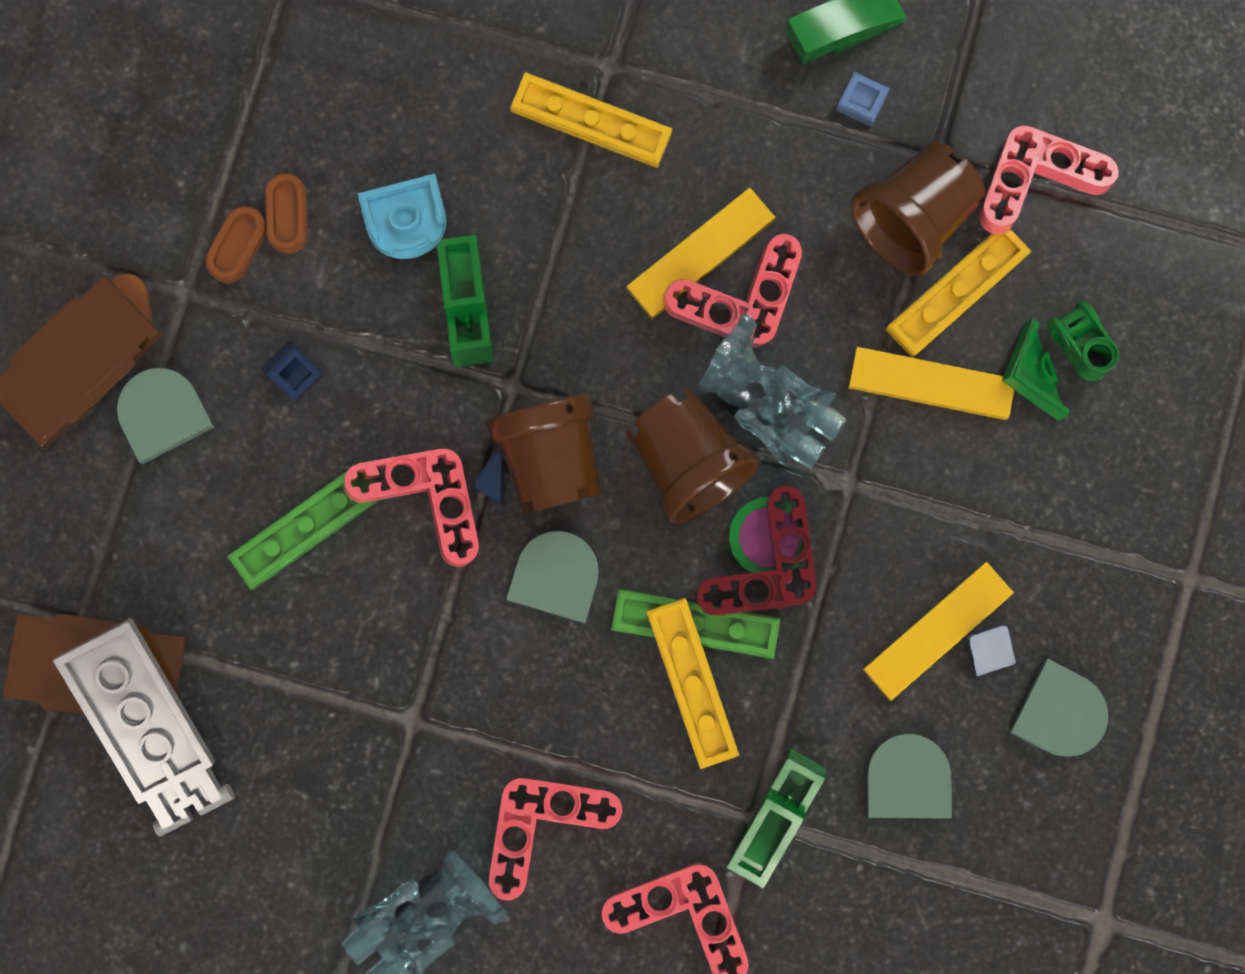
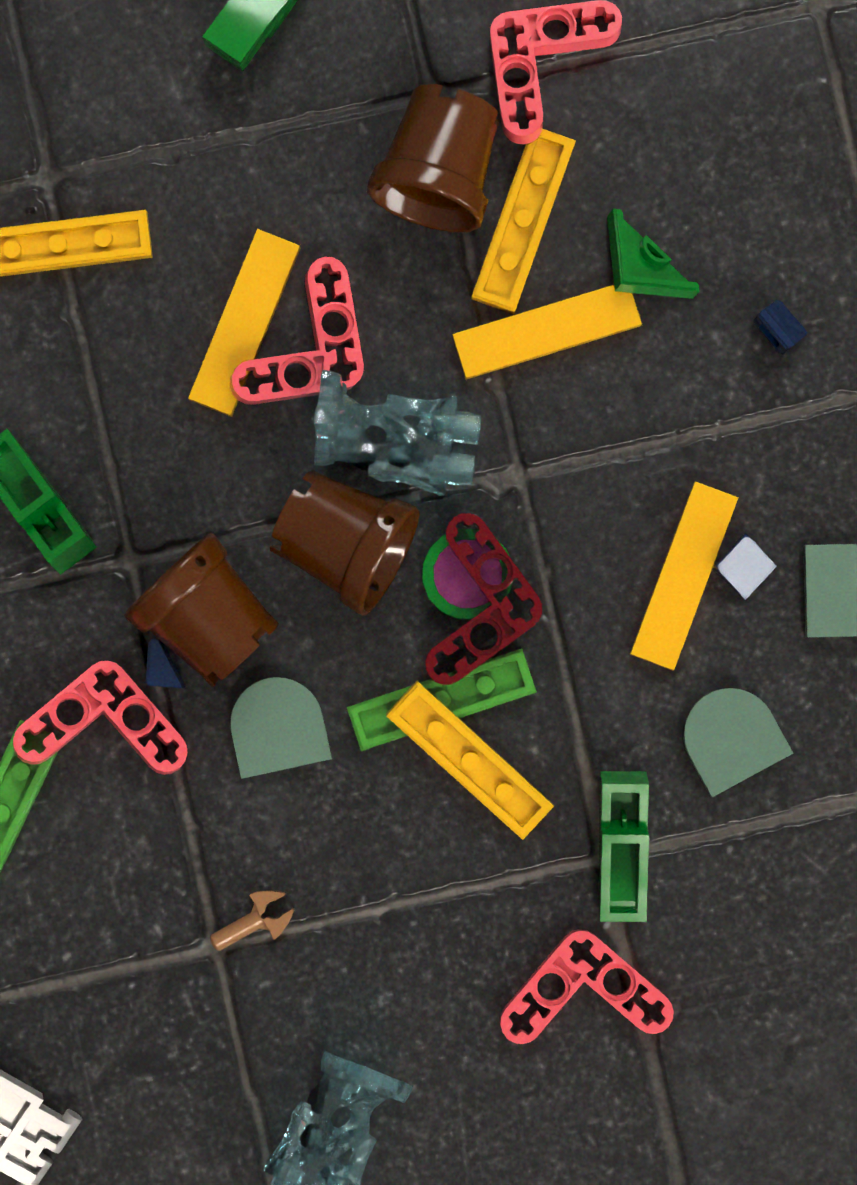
camera: 25 degrees left, 5 degrees up
coral beam [489,778,622,901] -> none
medium blue tile [836,72,890,127] -> none
green piece [1046,300,1119,382] -> none
none -> medium nougat bar [210,890,294,951]
none -> dark blue slope [754,300,807,355]

